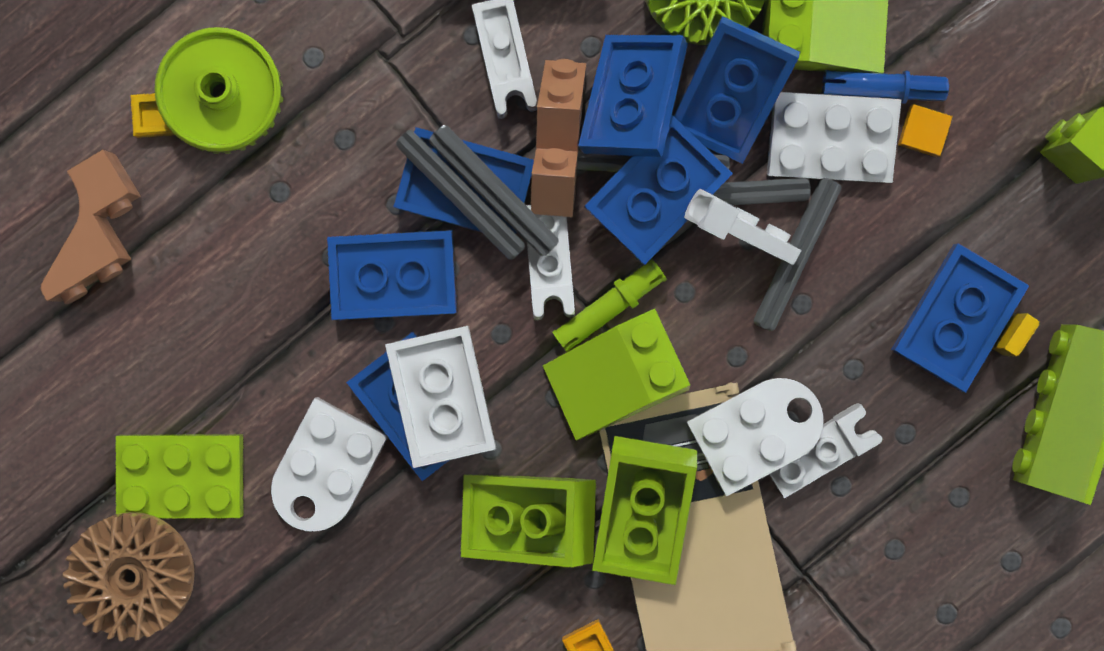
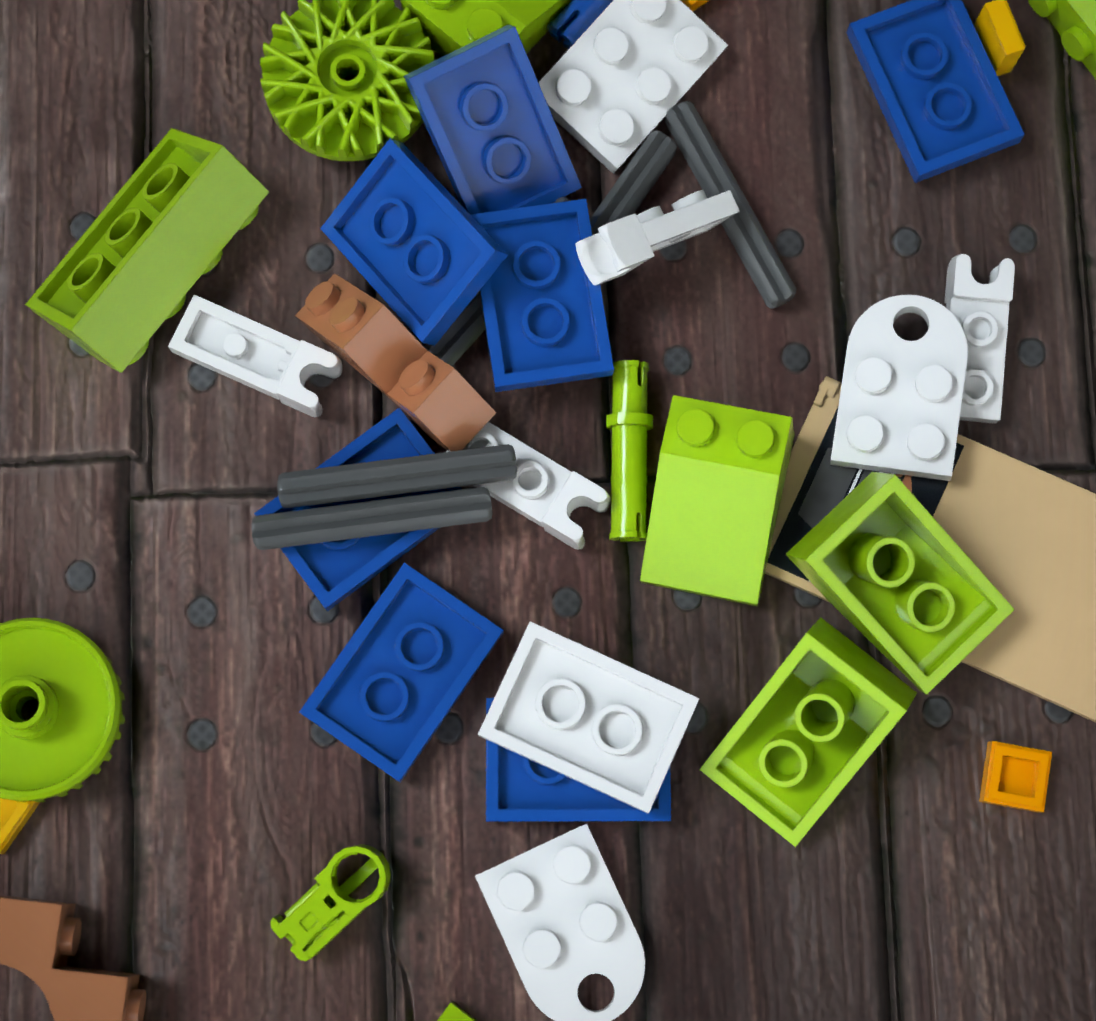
camera: 60 degrees left, 10 degrees down
none -> lime piece [270,844,391,961]

